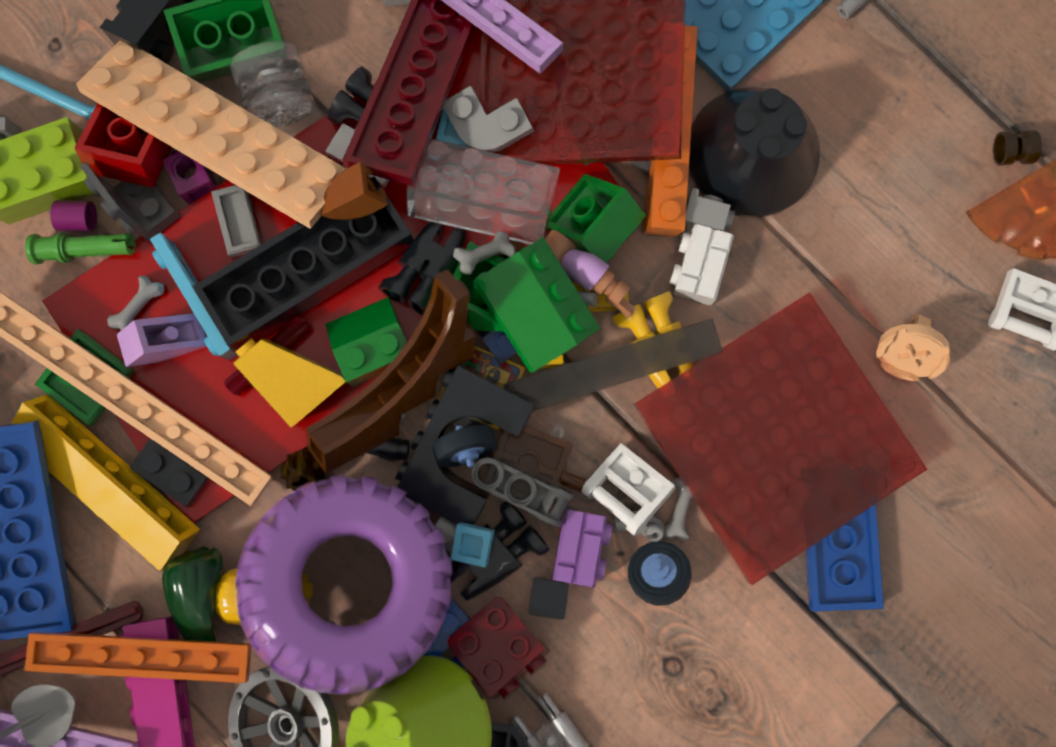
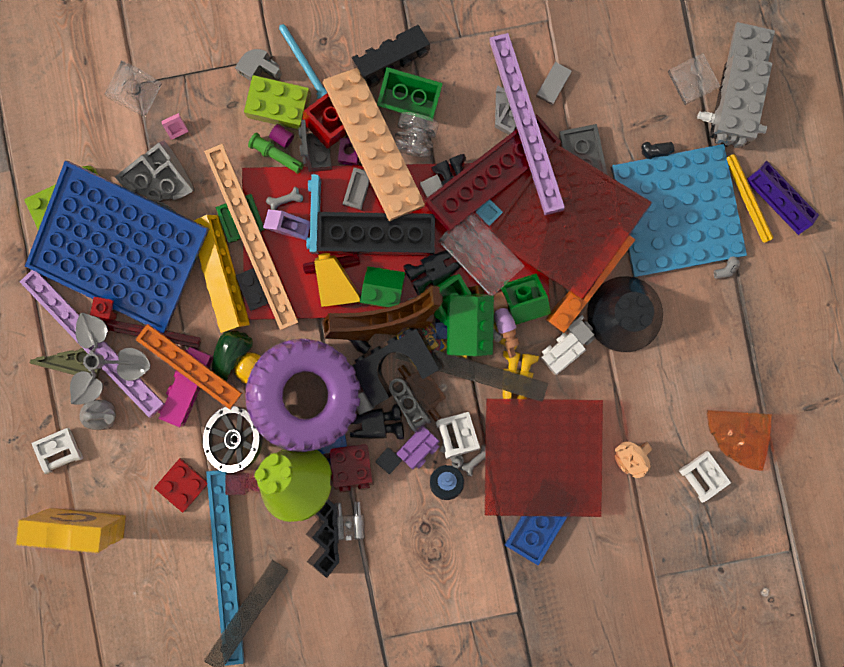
camera: 30 degrees right, 5 degrees up
dark brown gear [281,450,325,491] -> none
dark orange brick [321,162,388,220] -> none
black wheel [432,425,498,468] -> none
light grey plate [443,86,535,153] -> none
medium azure plate [451,522,495,567] -> none
light grey piece [453,231,516,274] -> none
dark brown wheel [993,130,1042,166] -> none

